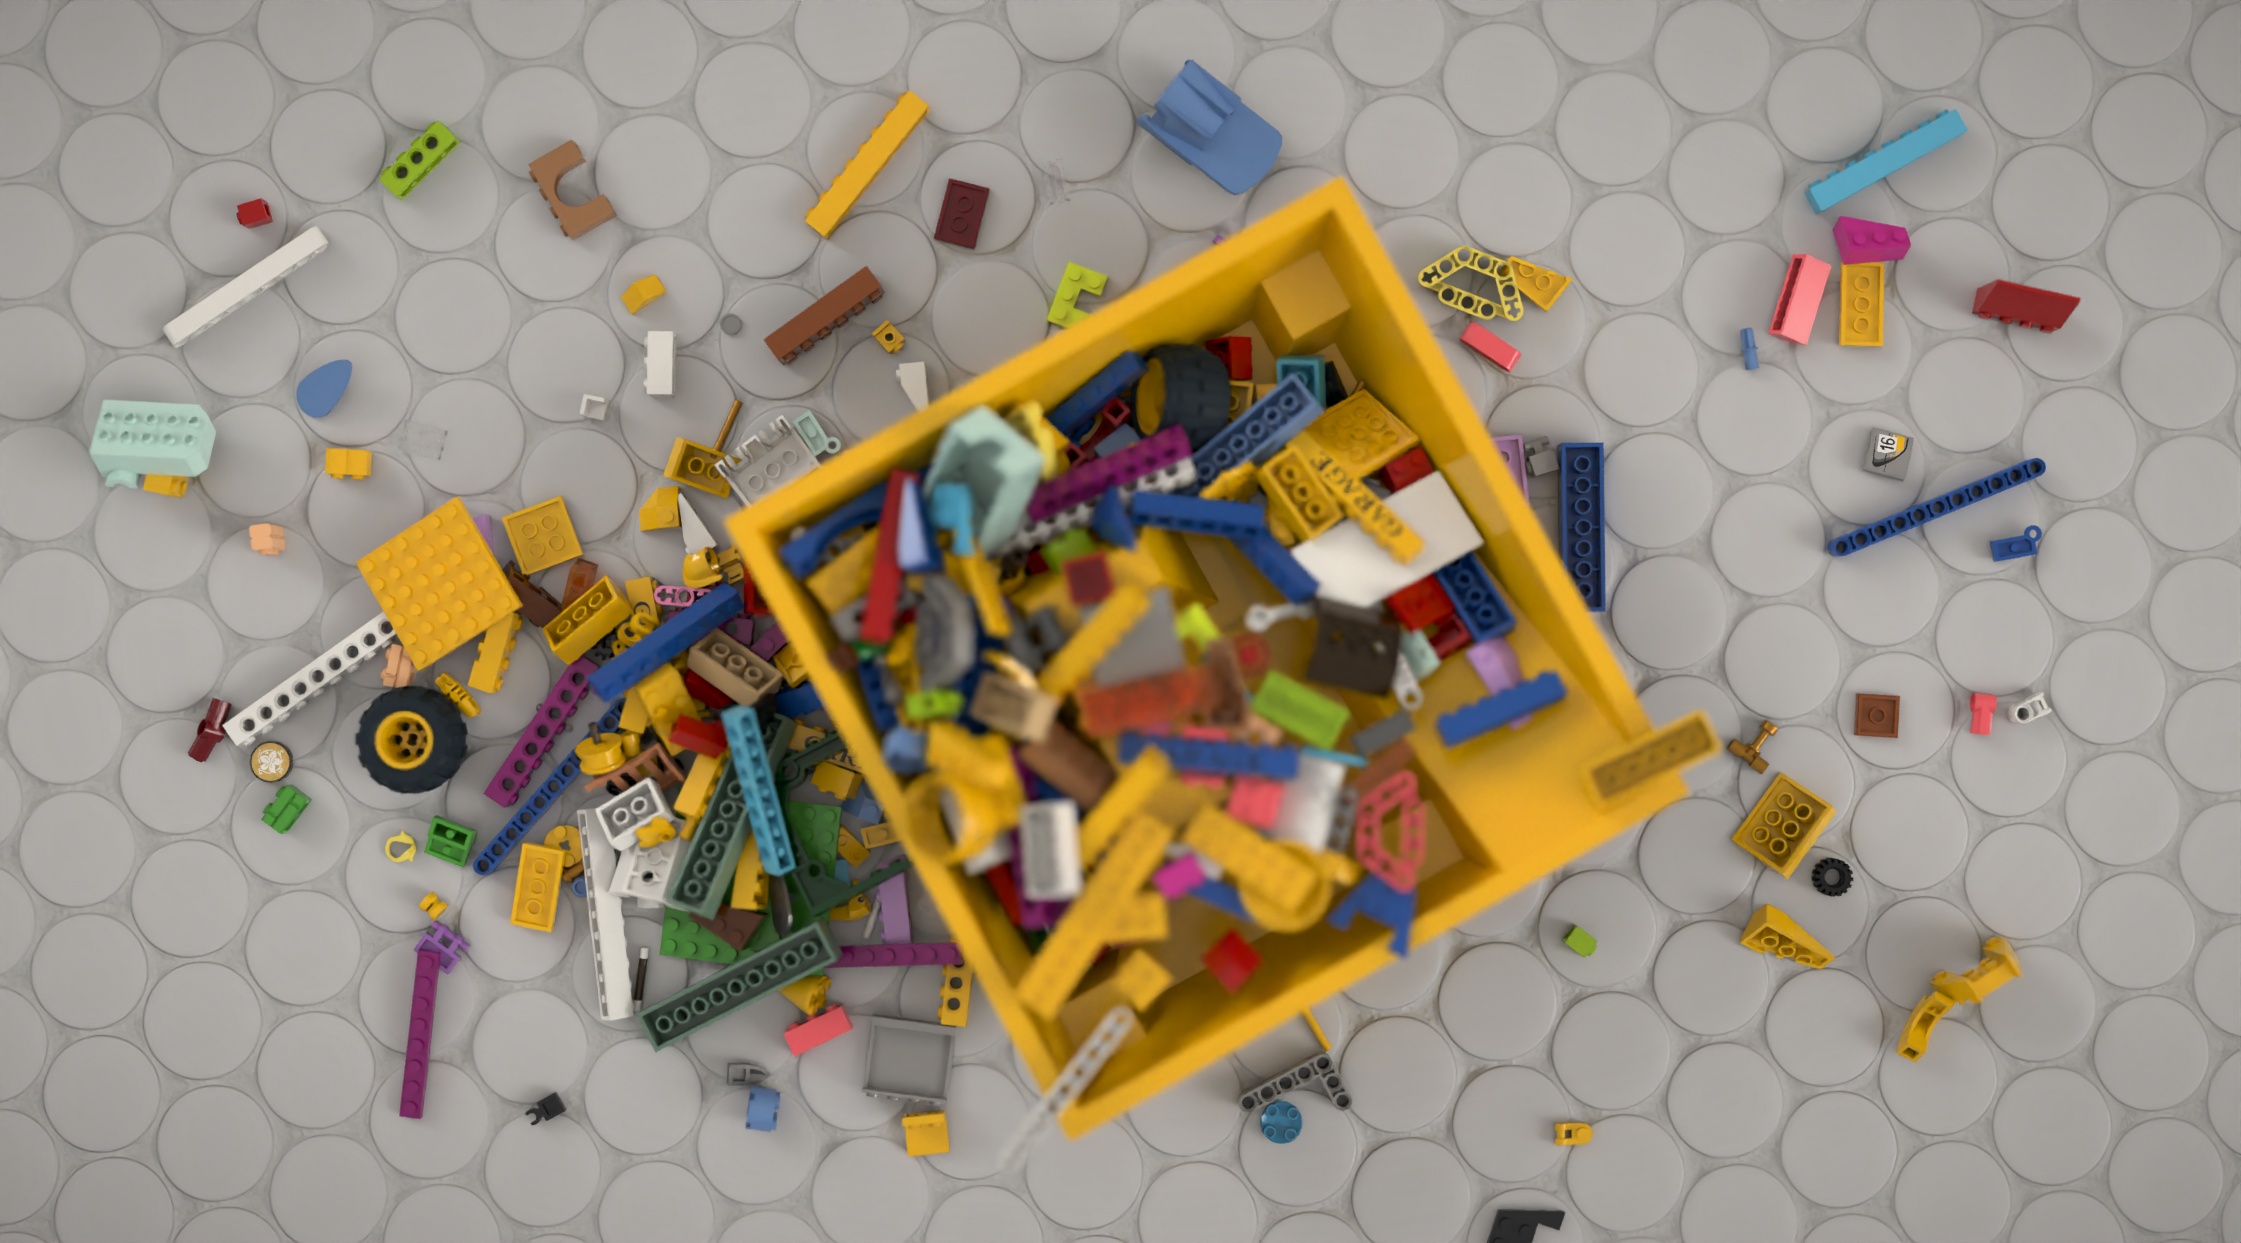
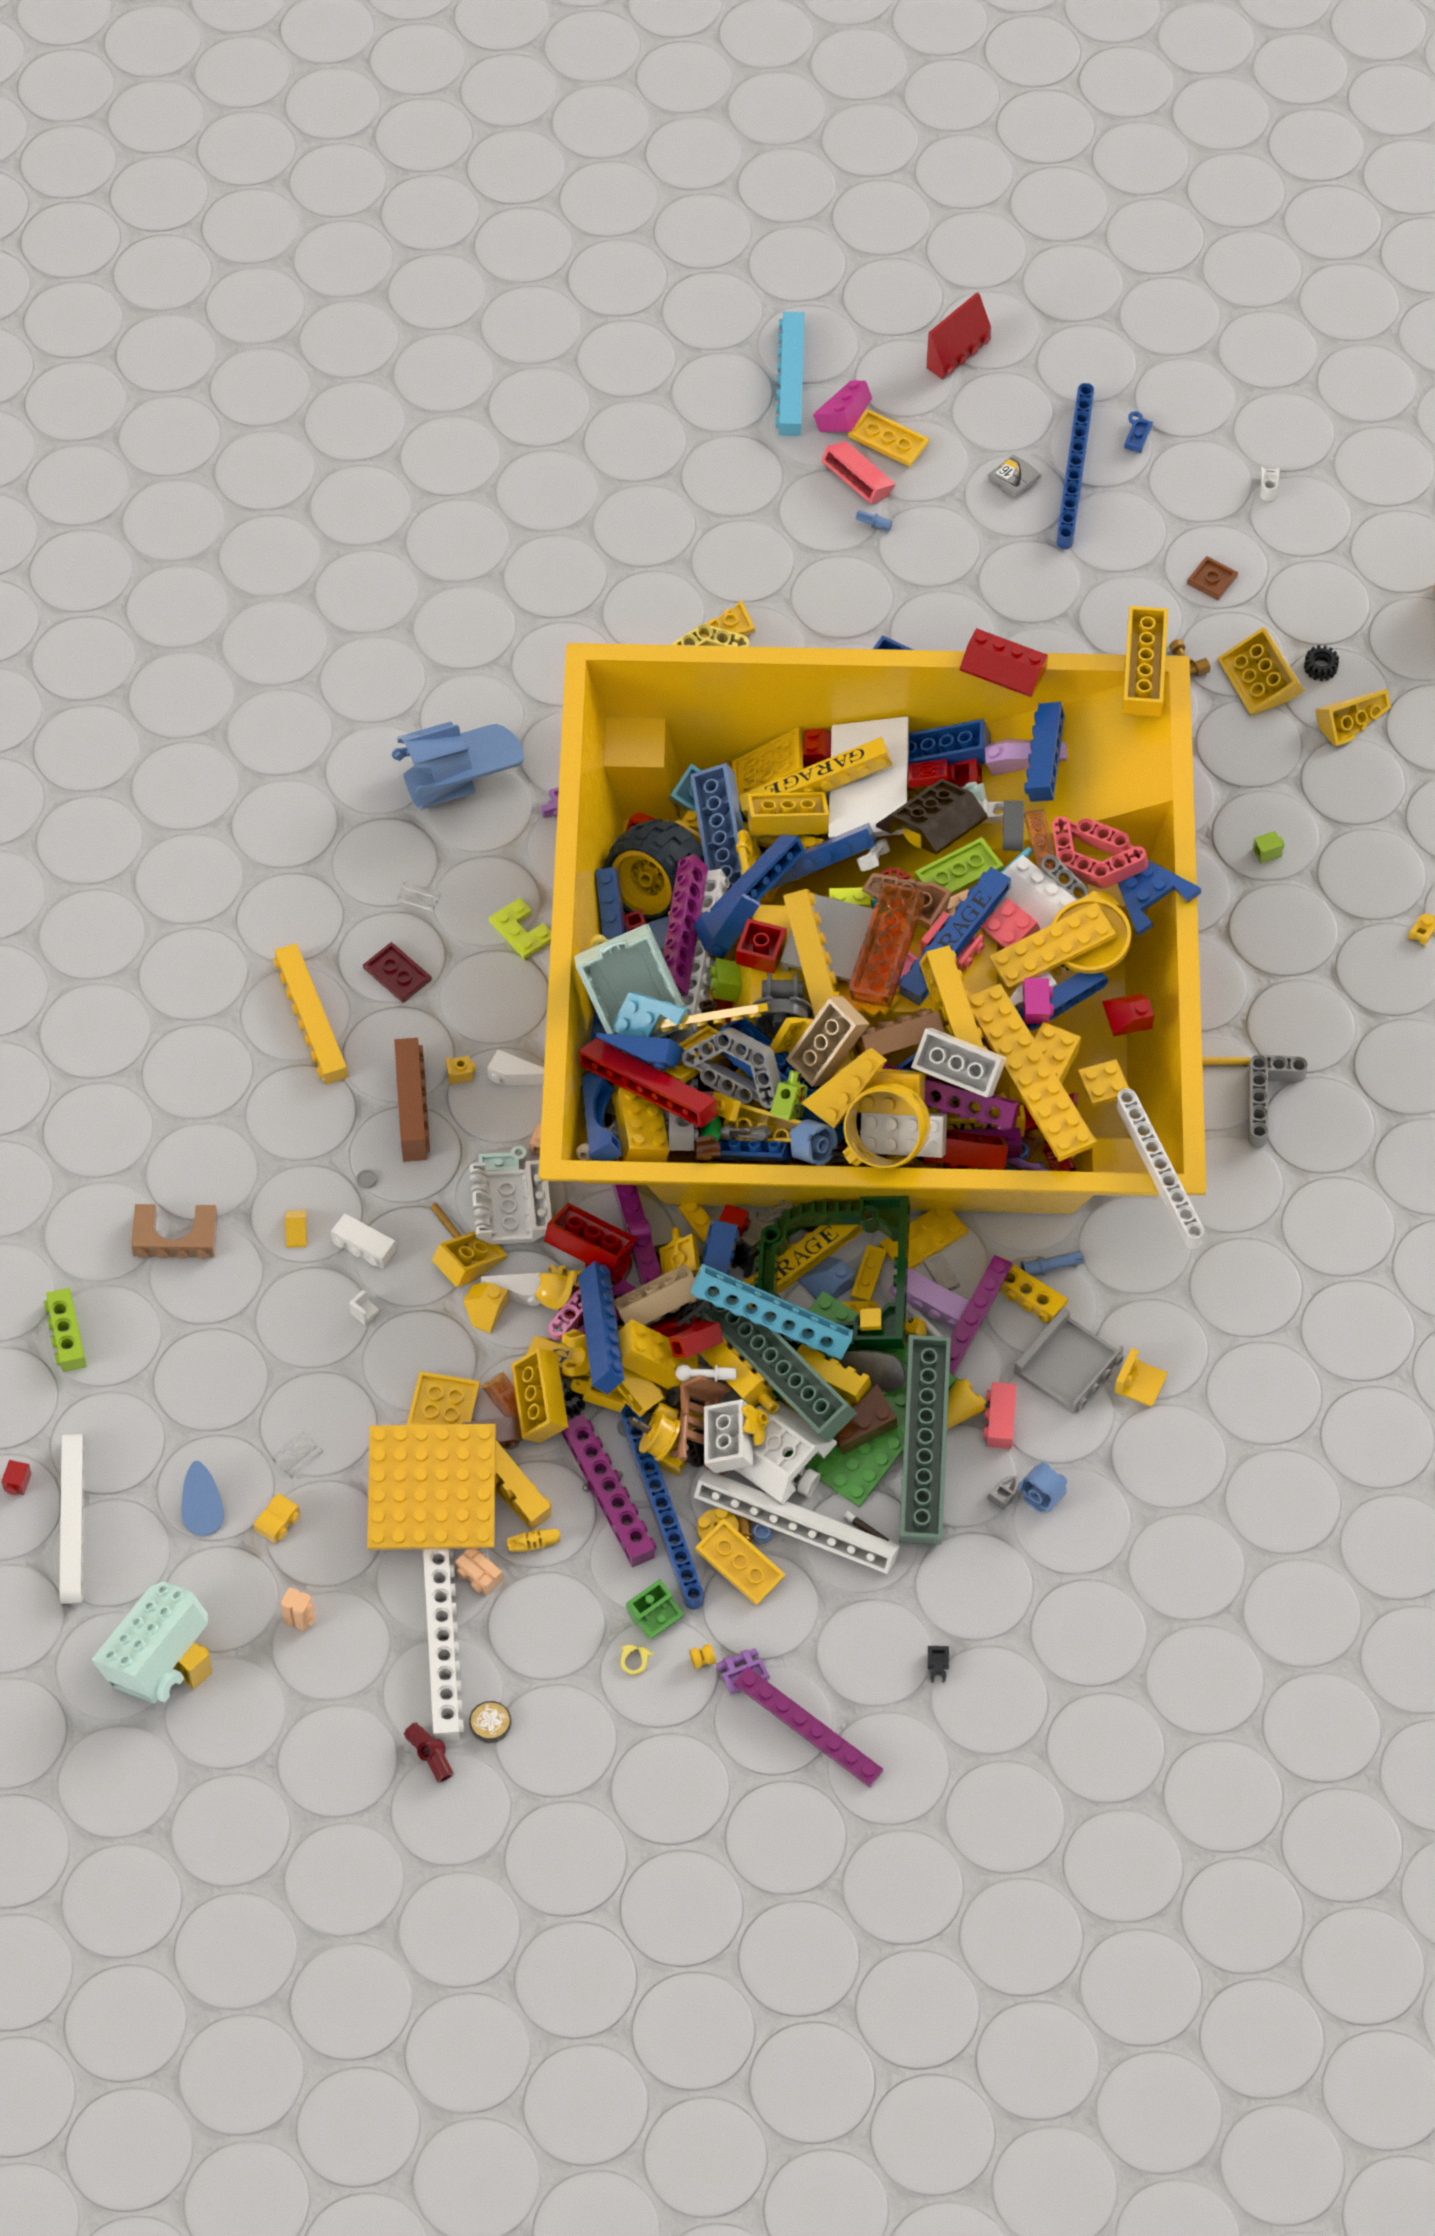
camera: 55 degrees left, 30 degrees down
bright green brick [262,785,312,834] -> none
black wheel [355,686,468,794] -> none
yellow brick [810,761,864,801] -> none
dark azure dish [1260,1101,1302,1144] -> none
coral piece [1970,693,1997,735] -> none
none -> white pin [675,1364,736,1382]
none -> yellow tile [860,1308,882,1331]
none -> red slope [960,628,1048,697]

